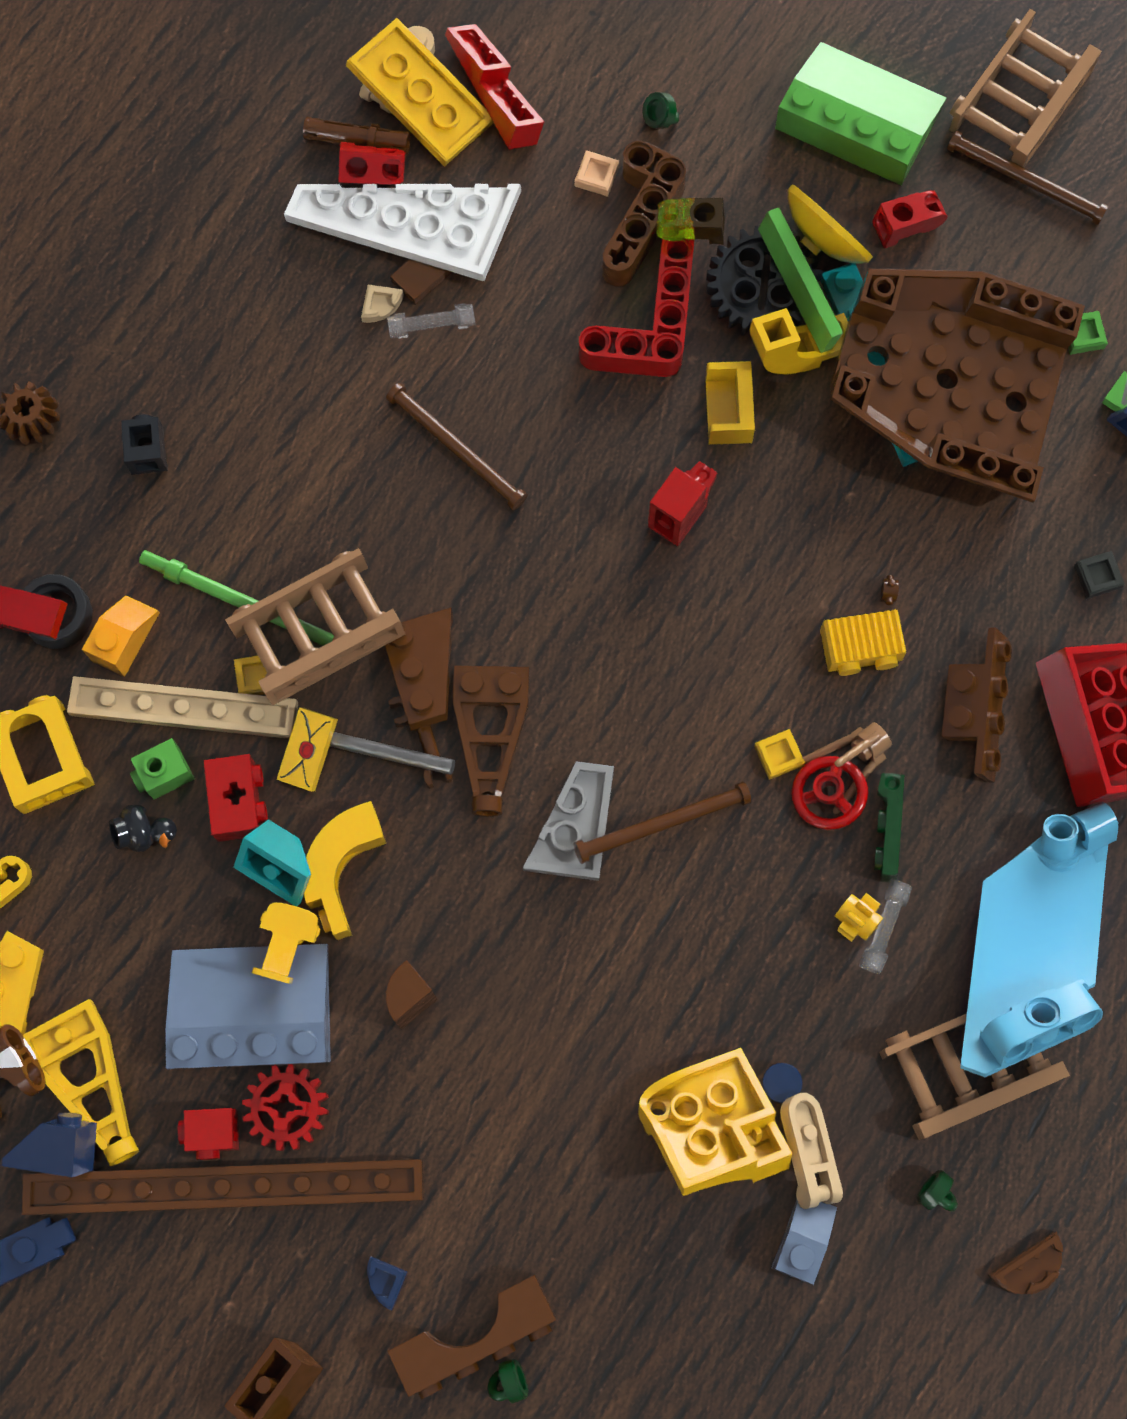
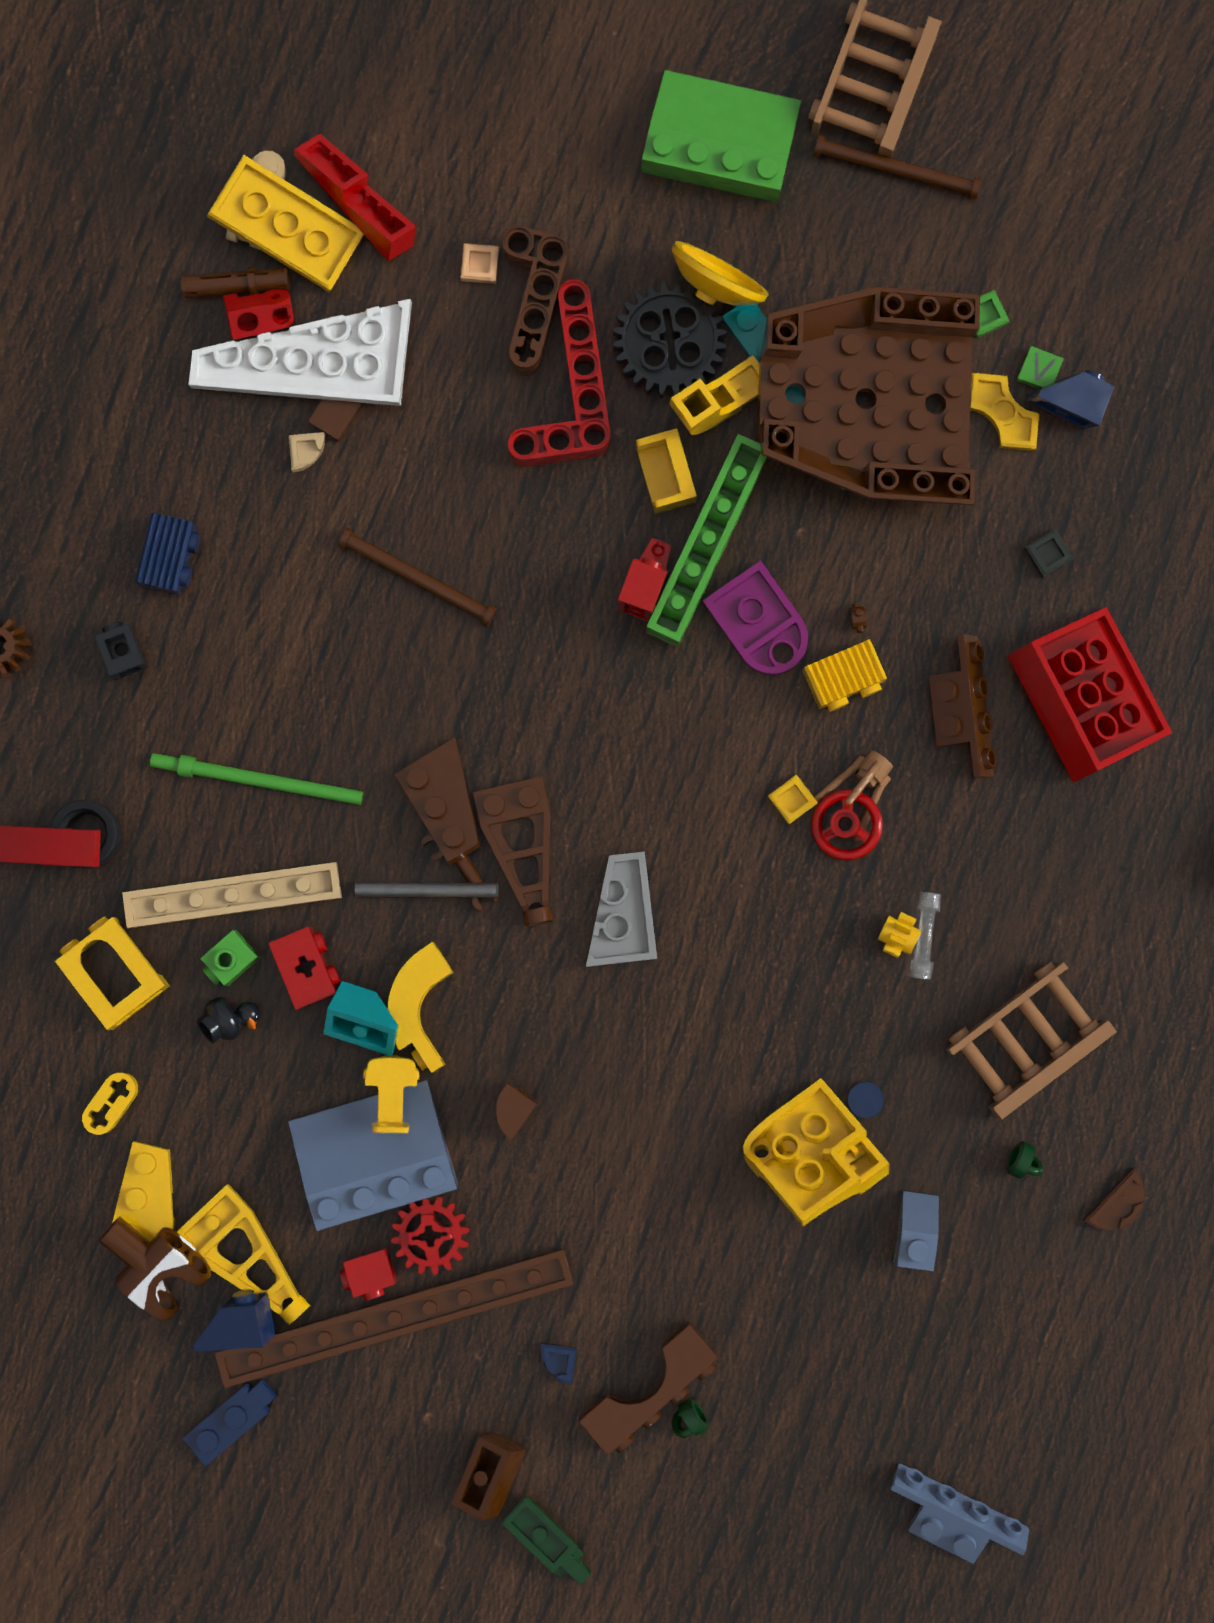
camera: 15 degrees left, 10 degrees up
light orange slope [82,596,160,677] -> none
medium nougat fence [225,548,405,706] -> none
yellow tile [234,656,267,695] -> none
yellow tile [276,707,338,792] -> none
clear bar [387,303,476,339] -> none
reddish brown bar [573,782,751,864] -> none
dark green tile [642,92,679,129] -> none
leg [656,198,725,245] -> none
bright green tile [758,208,843,353] -> none
tan plate [780,1093,843,1209] -> none
red leg [872,190,948,249] -> none
dark green hinge [874,773,905,883] -> none
medium azure panel [960,802,1118,1077] -> none
none -> dark blue brick [135,513,201,596]
none -> bright green brick [646,434,768,648]
none -> magenta tile [702,560,808,675]
none -> yellow tile [970,373,1039,451]

